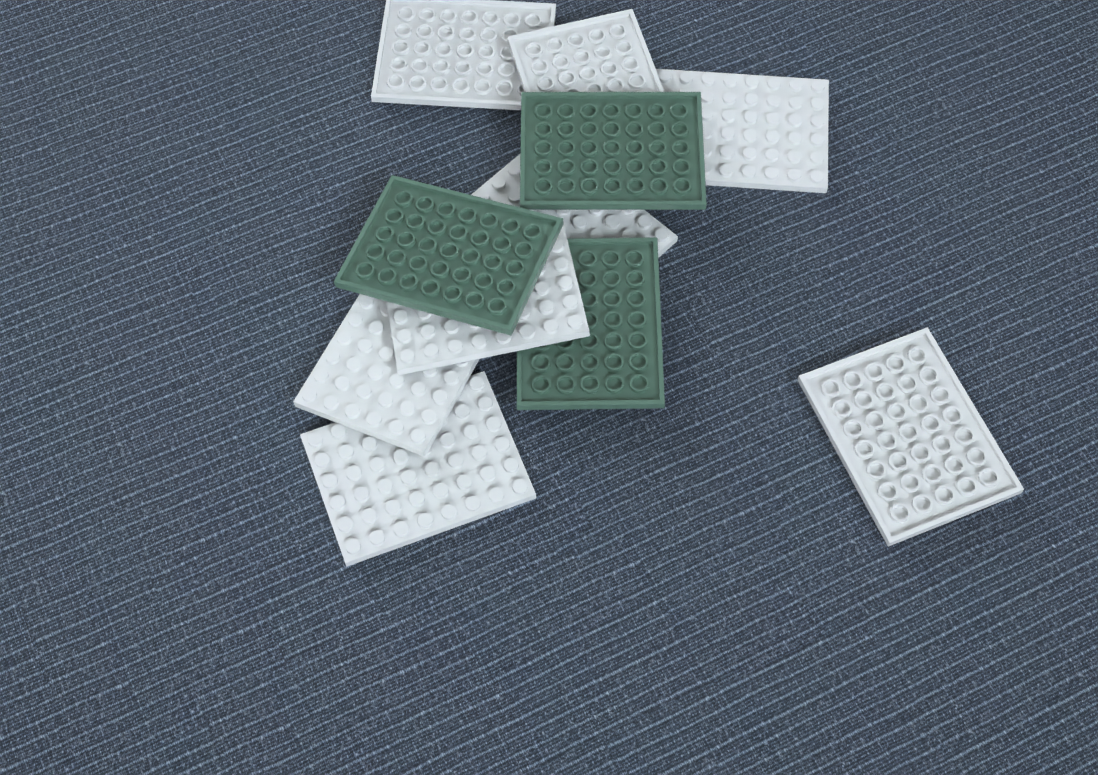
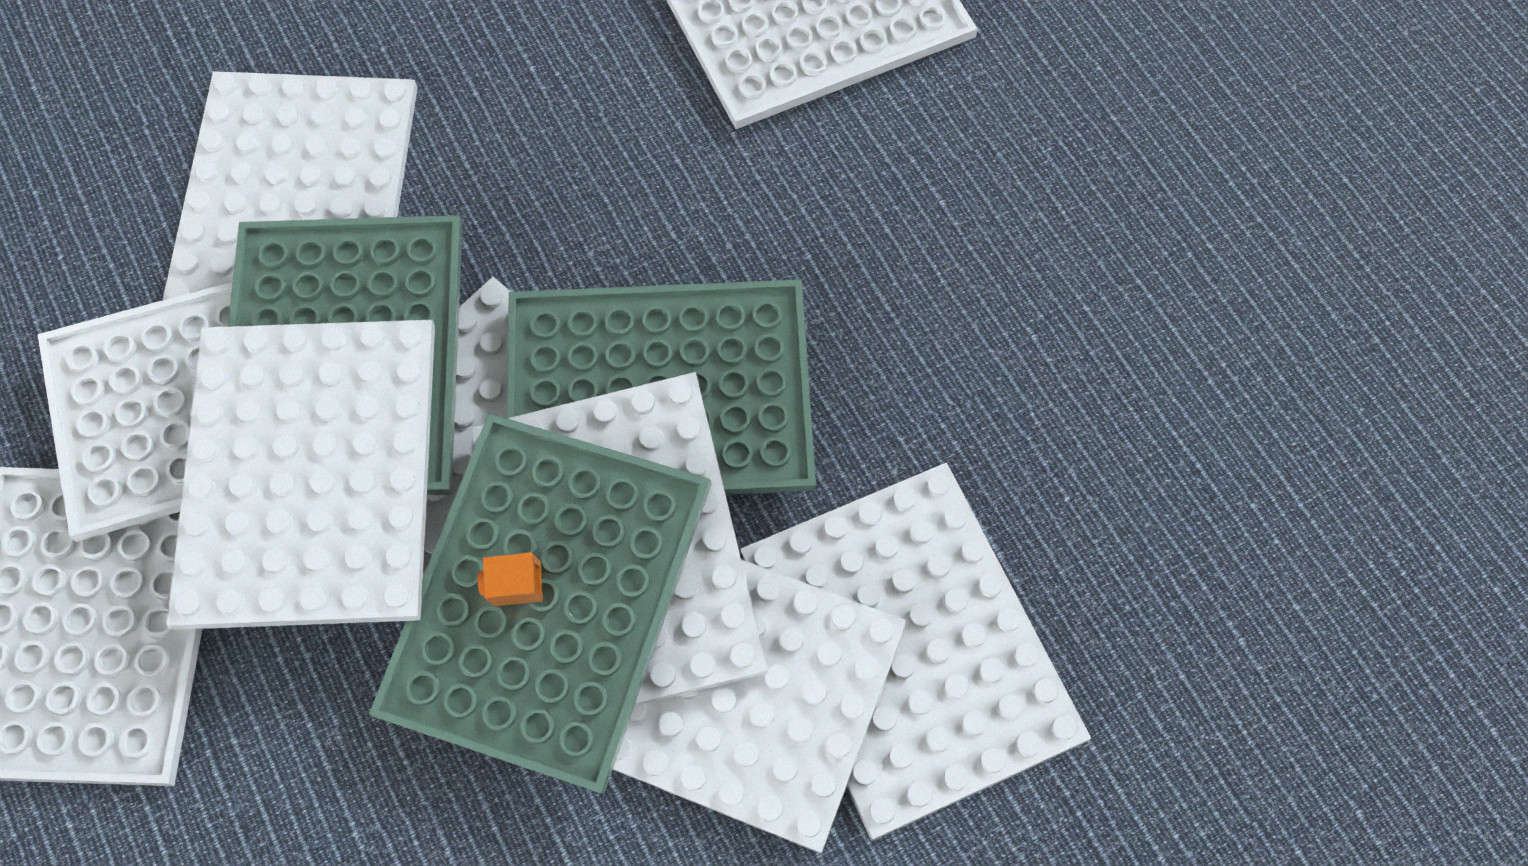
camera: 95 degrees left, 5 degrees up
none -> white plate [167,320,435,630]
none -> orange brick [477,552,543,607]

